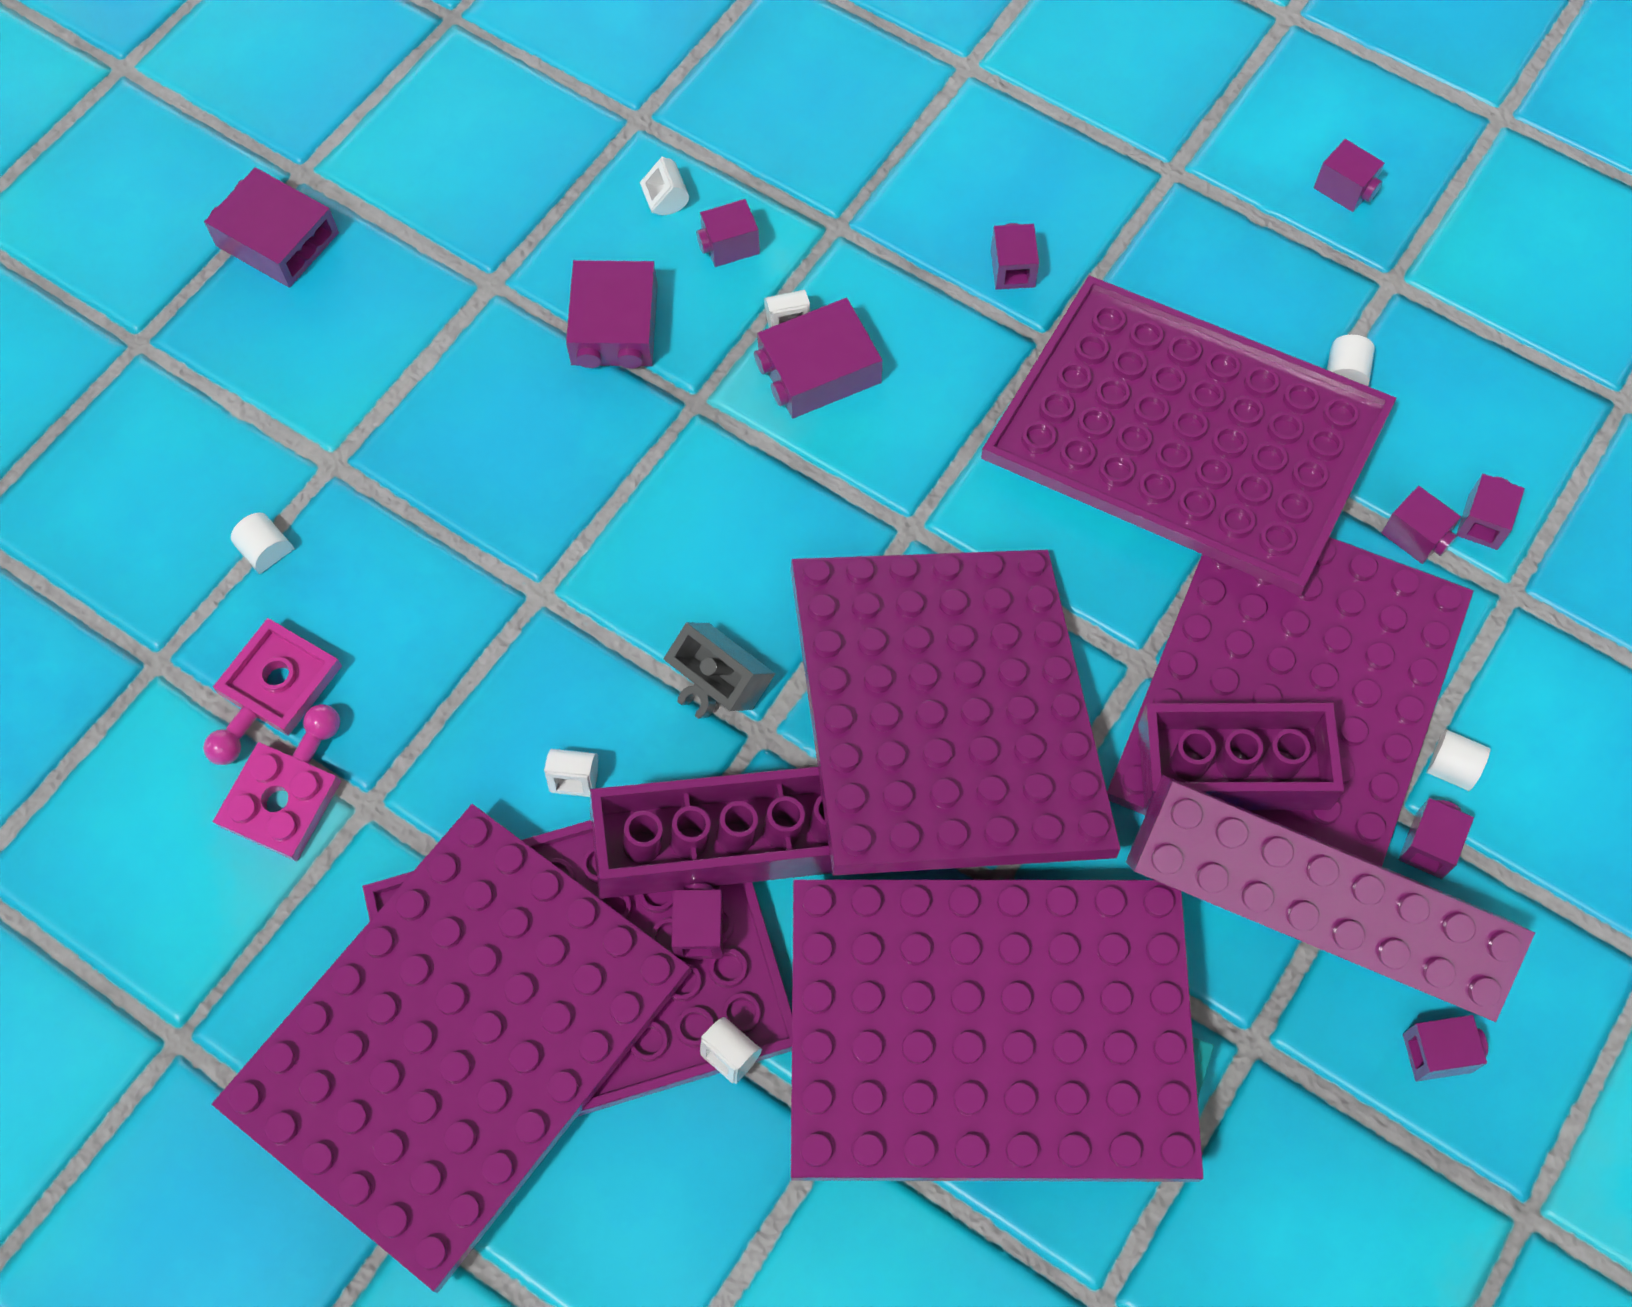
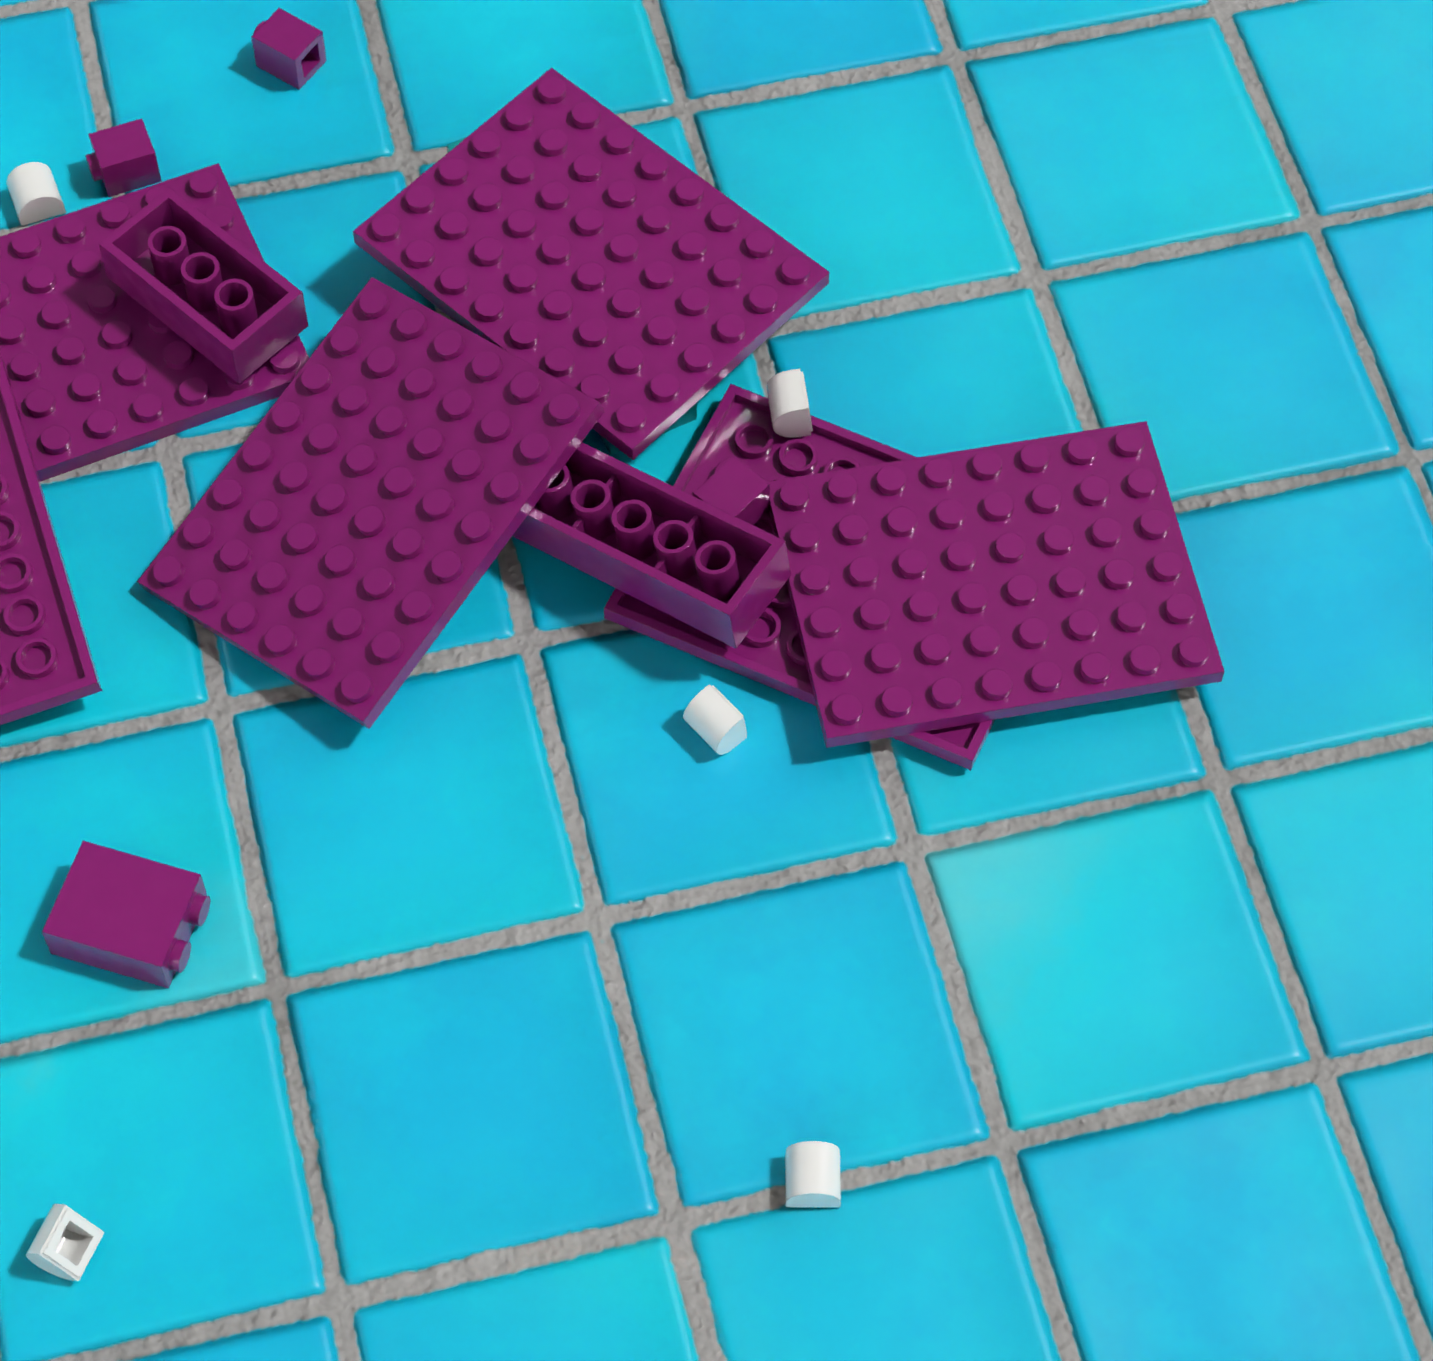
camera: 140 degrees left, 5 degrees down
dark pink plate [203,618,342,765] -> none
dark pink plate [213,704,341,862] -> none
magenta brick [566,260,658,369] -> none
dark grey brick [663,622,776,719] -> none
magenta brick [696,199,760,267] -> none
white brick [764,290,810,328] -> none
magenta brick [1126,775,1535,1022] -> none

